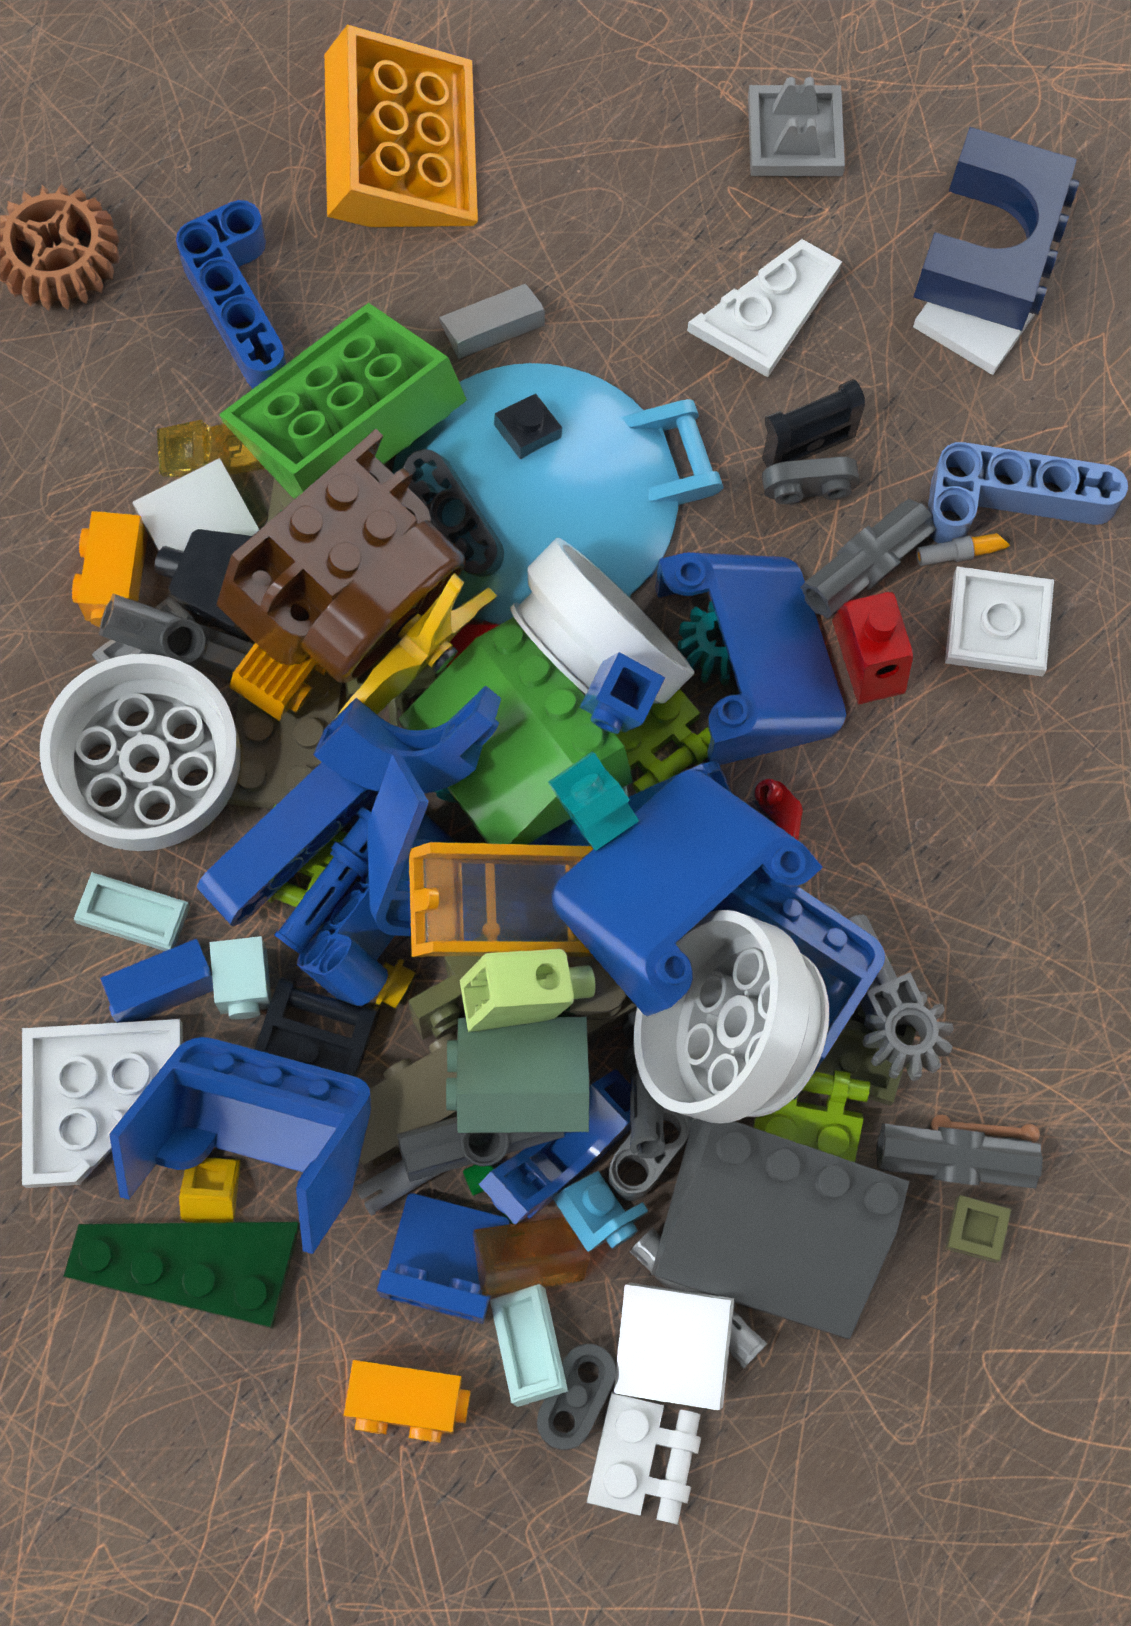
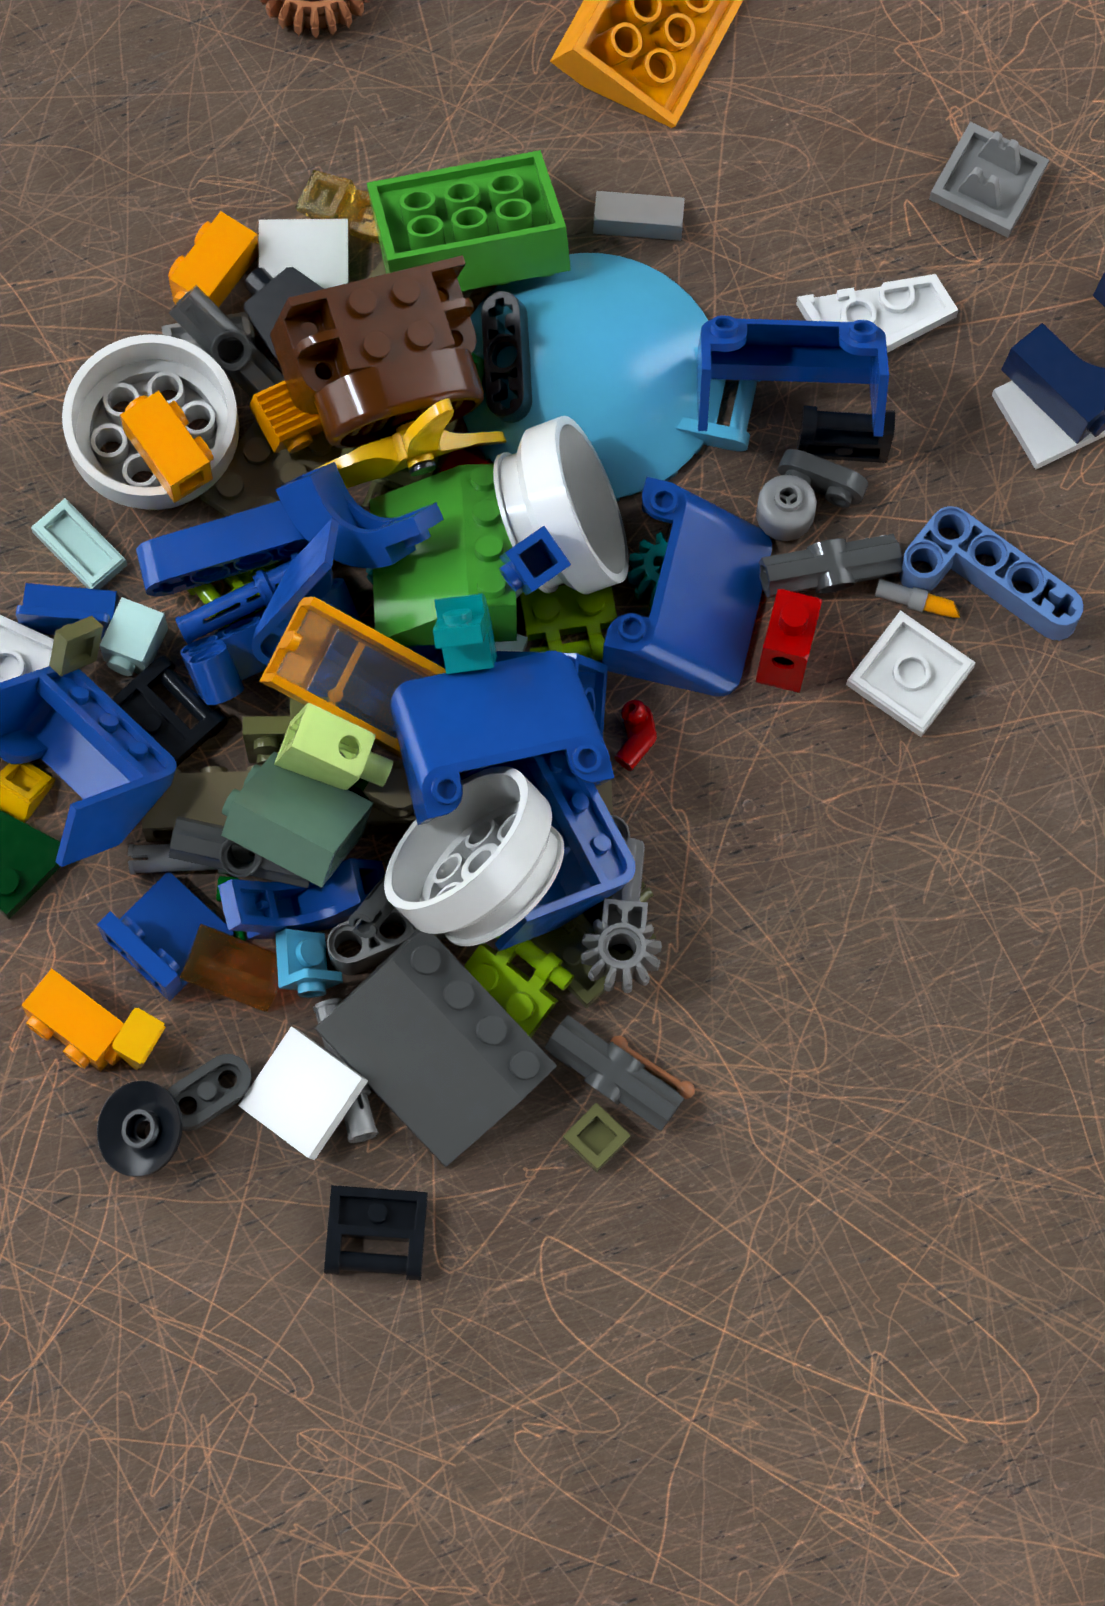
camera: 30 degrees right, 0 degrees up
blue beam [176,200,287,389] -> none
yellow plate [376,959,415,1008] -> none
light aqua tile [490,1284,568,1407] -> none
black plate [494,393,562,459] -> none
white plate [586,1393,701,1525] -> none
none -> olive plate [49,615,103,676]
none -> black dish [97,1081,183,1177]
none -> yellow slope [112,1008,166,1070]
none -> light orange brick [120,390,214,503]
none -> black plate [324,1185,428,1281]
none -> blue windscreen [697,315,889,437]
none -> light grey head [756,474,817,541]

